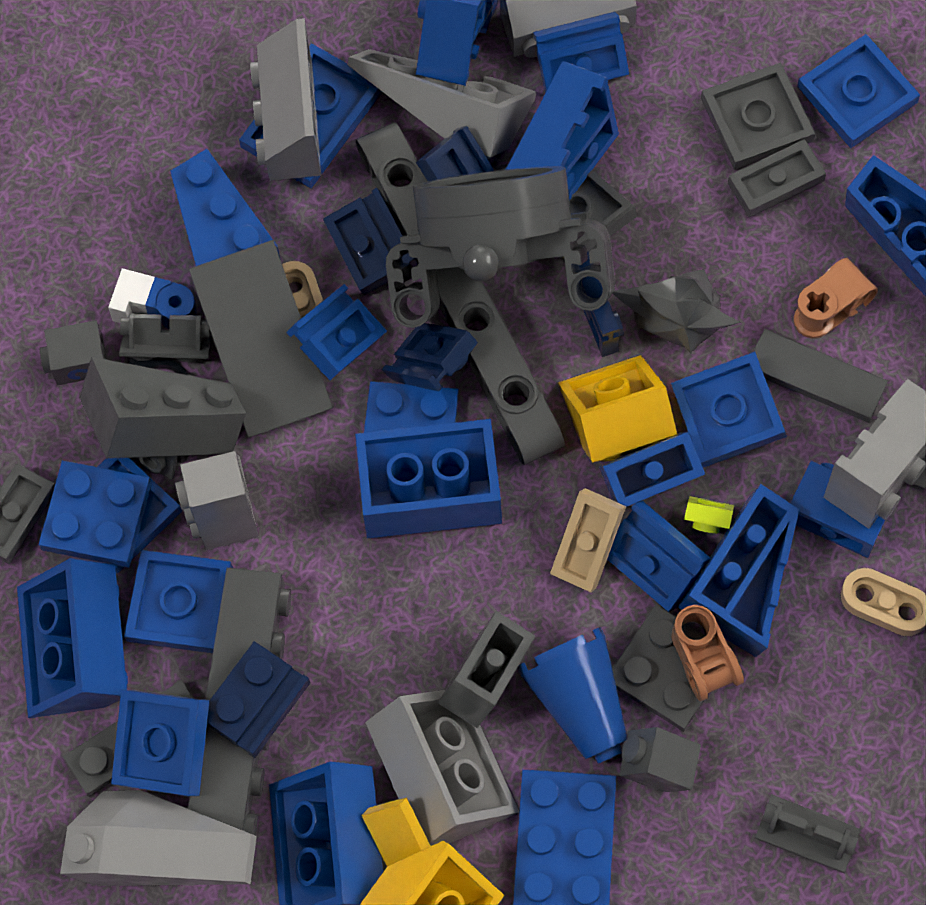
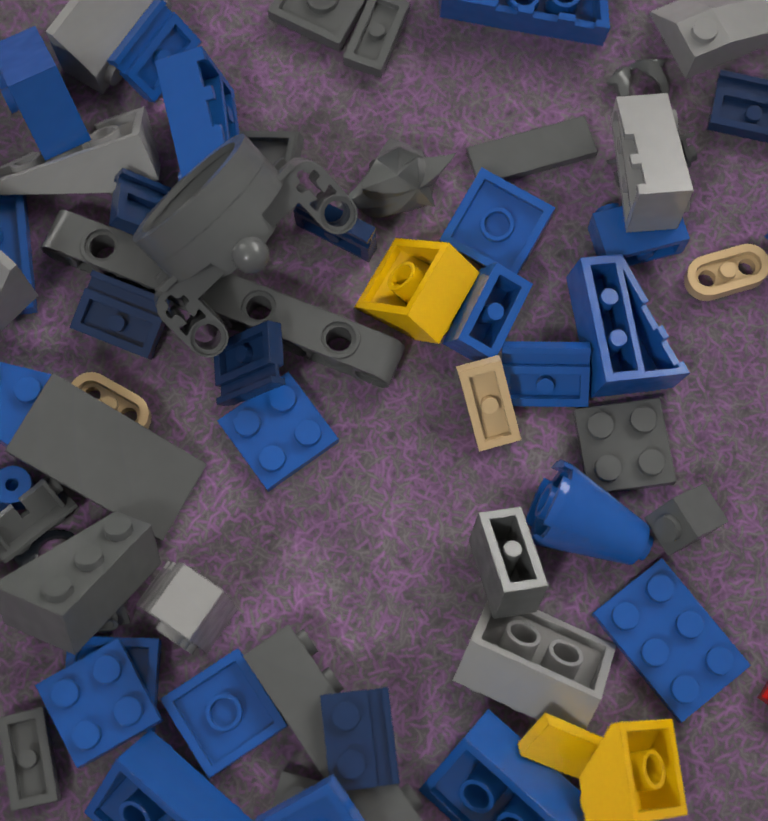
camera: 45 degrees left, 5 degrees up
blue plate [286,284,387,380] -> none
blue slope [355,419,502,539] -> none
nougat piece [671,605,744,701] -> none
neon yellow plate [684,496,734,534] -> none
nougat piece [793,258,878,338] -> none

